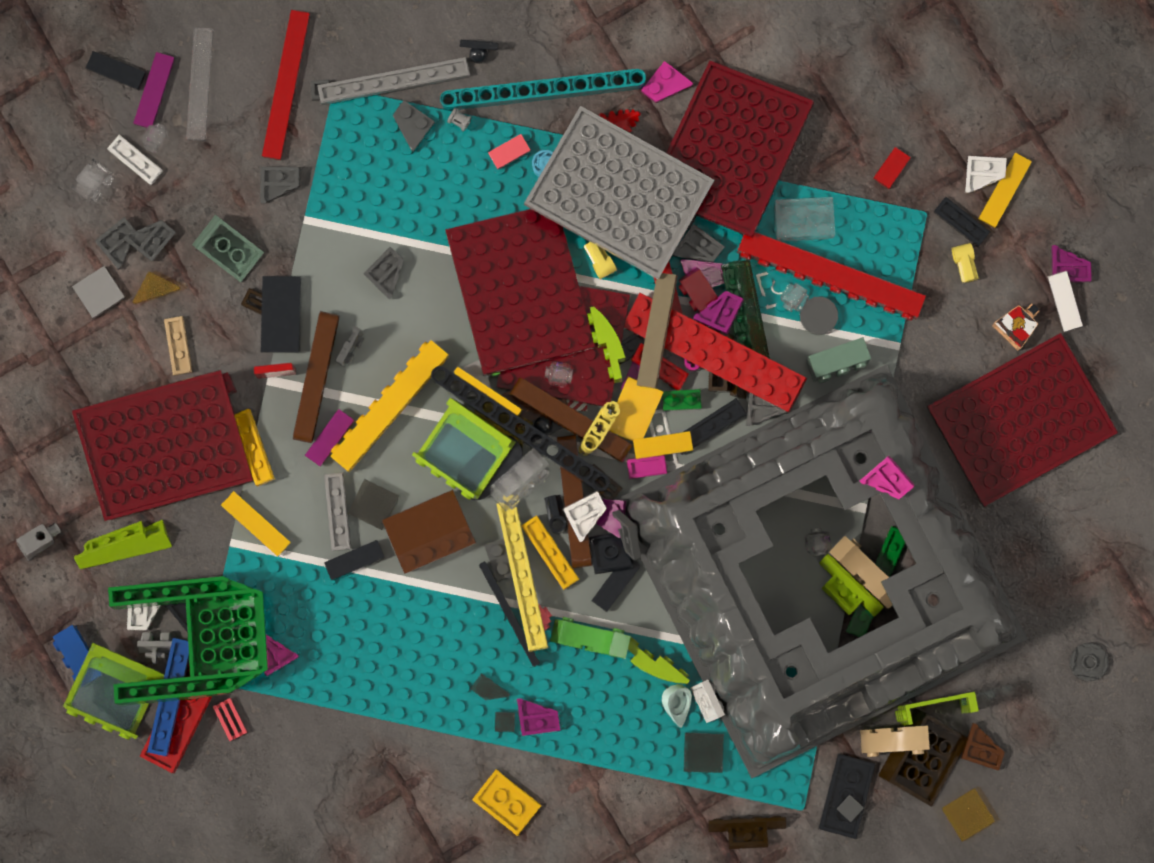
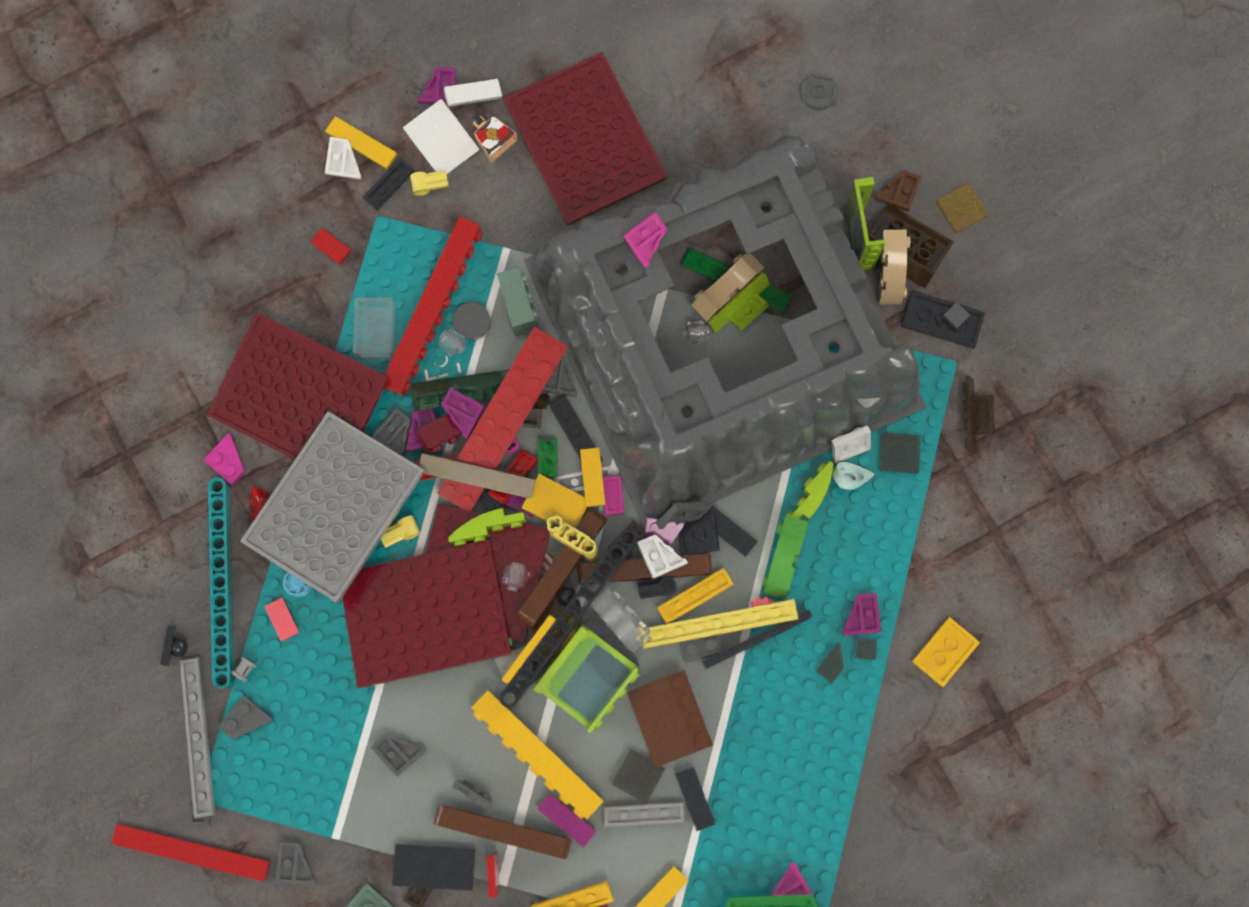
camera: 85 degrees left, 5 degrees down
none -> white sticker [403,99,479,174]

